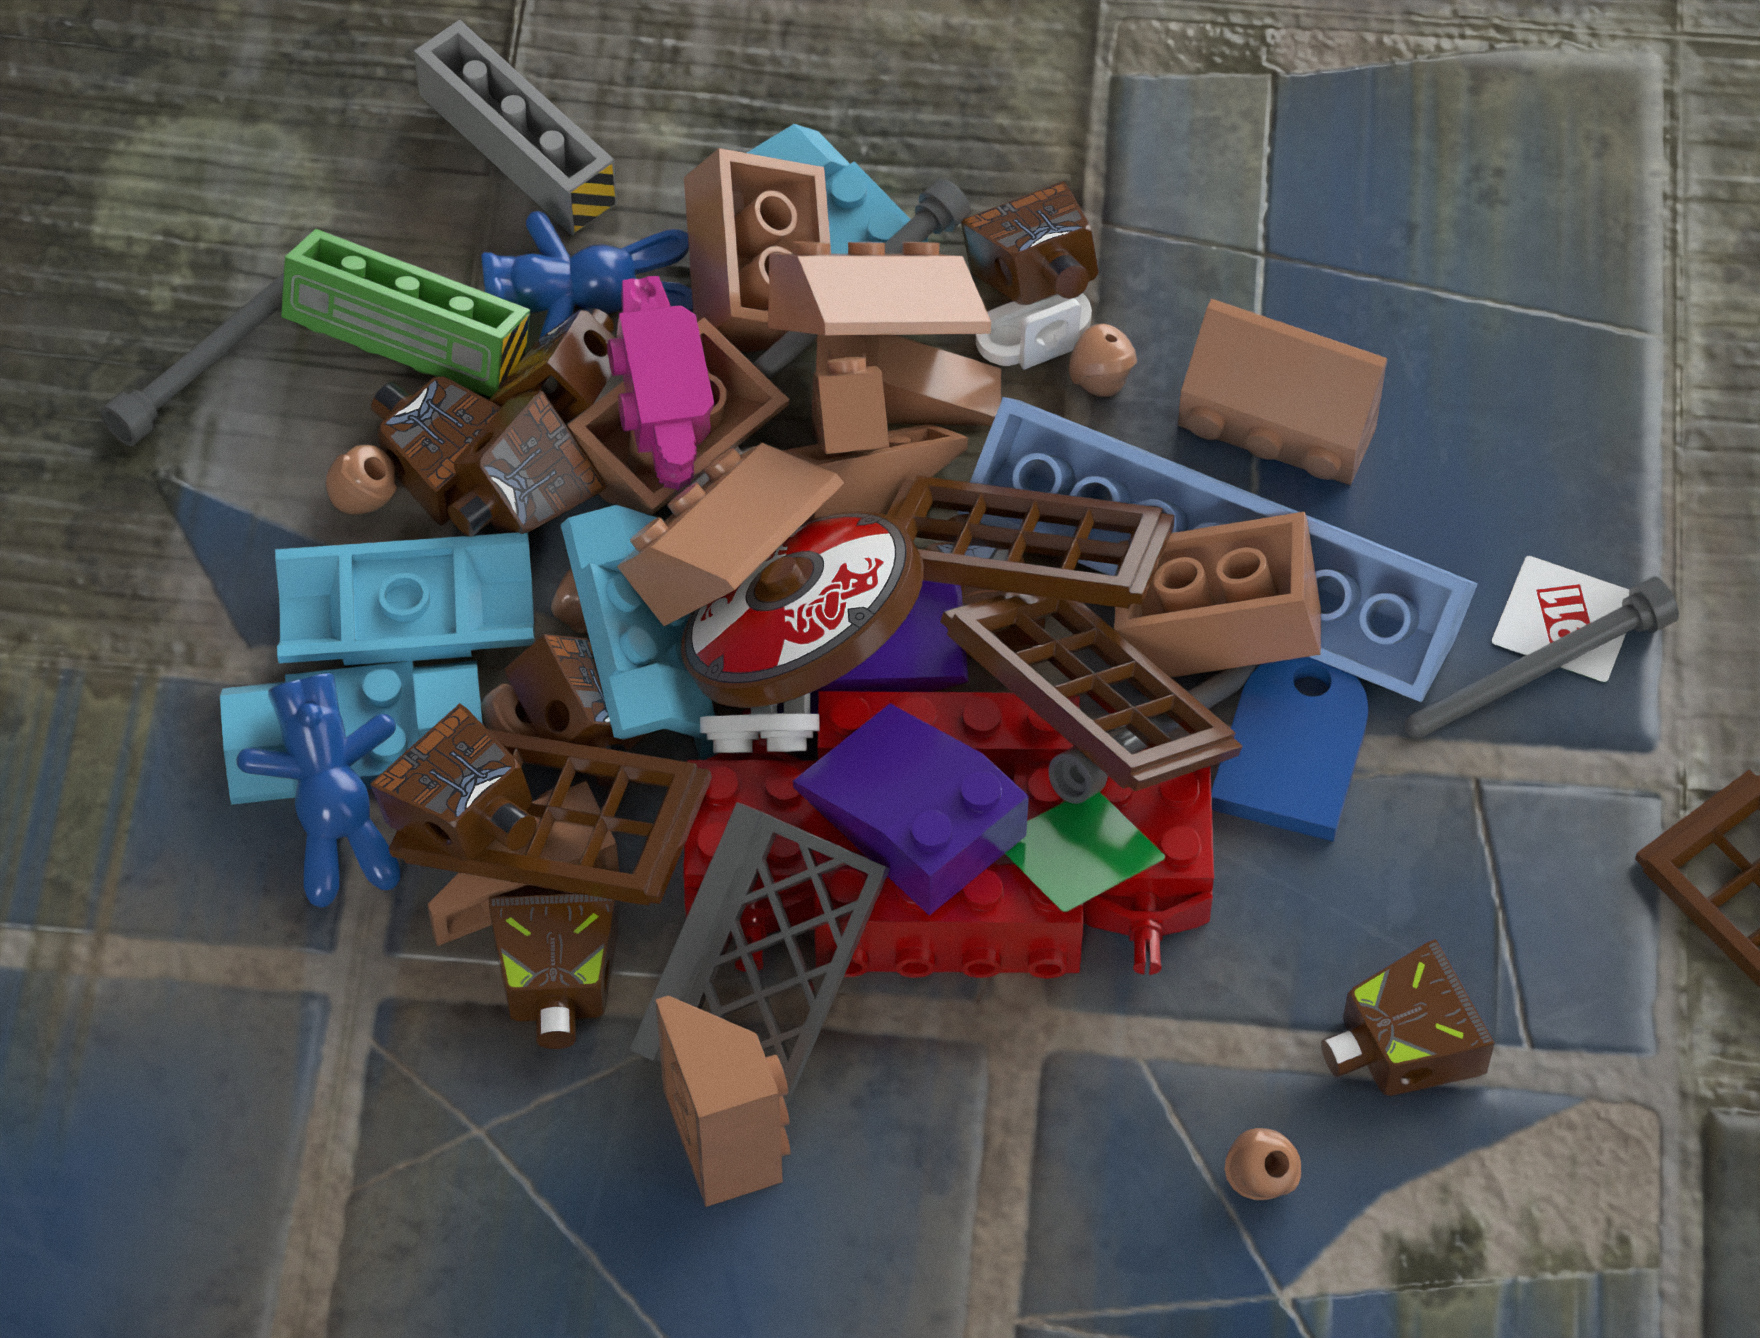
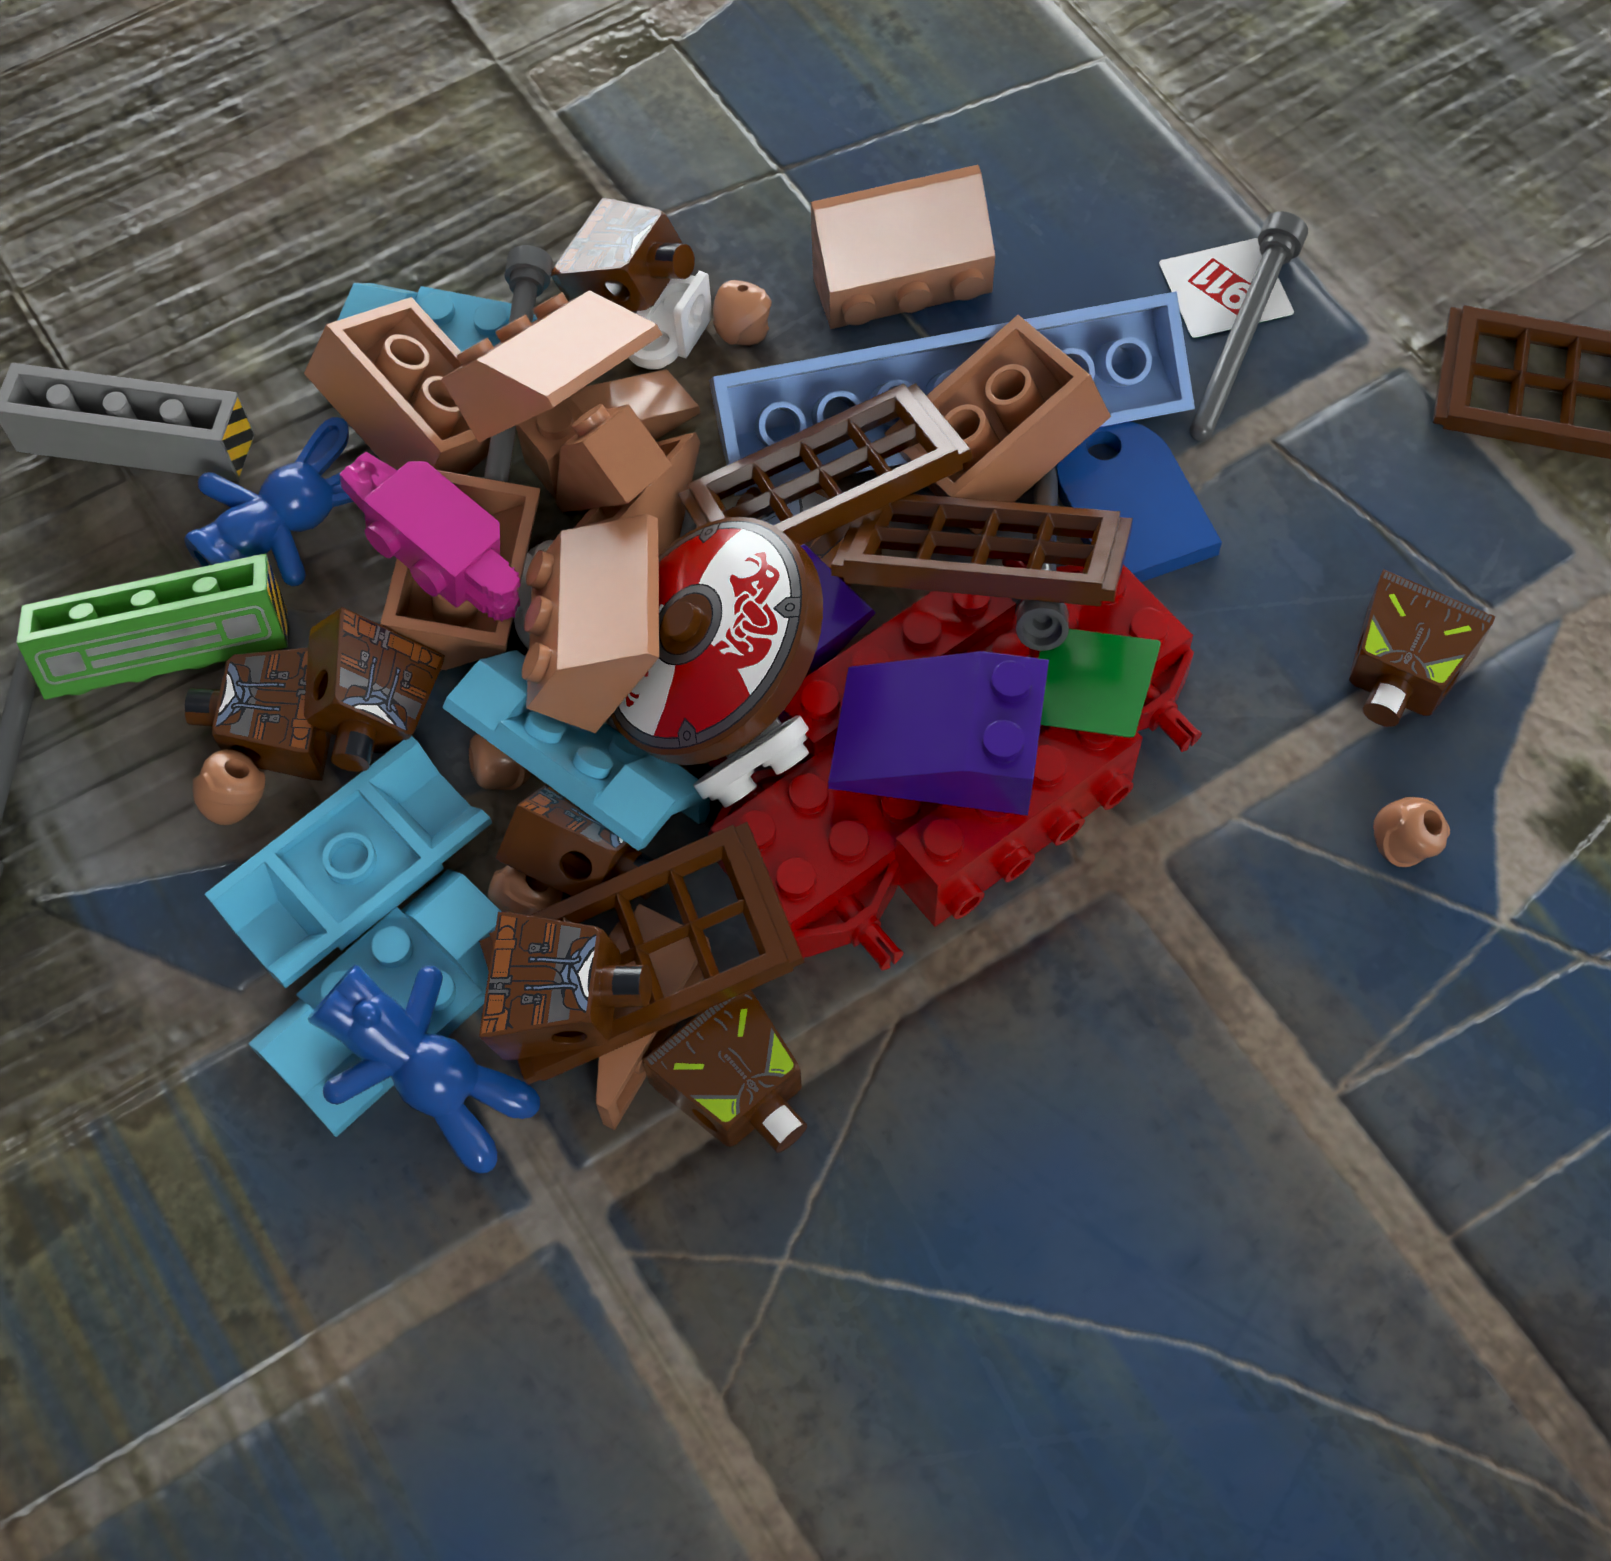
camera: 35 degrees left, 5 degrees up
reddish brown torso [489,308,615,424] -> none
dark grey fence [630,802,890,1108] -> none
nougat slope [655,995,791,1207] -> none

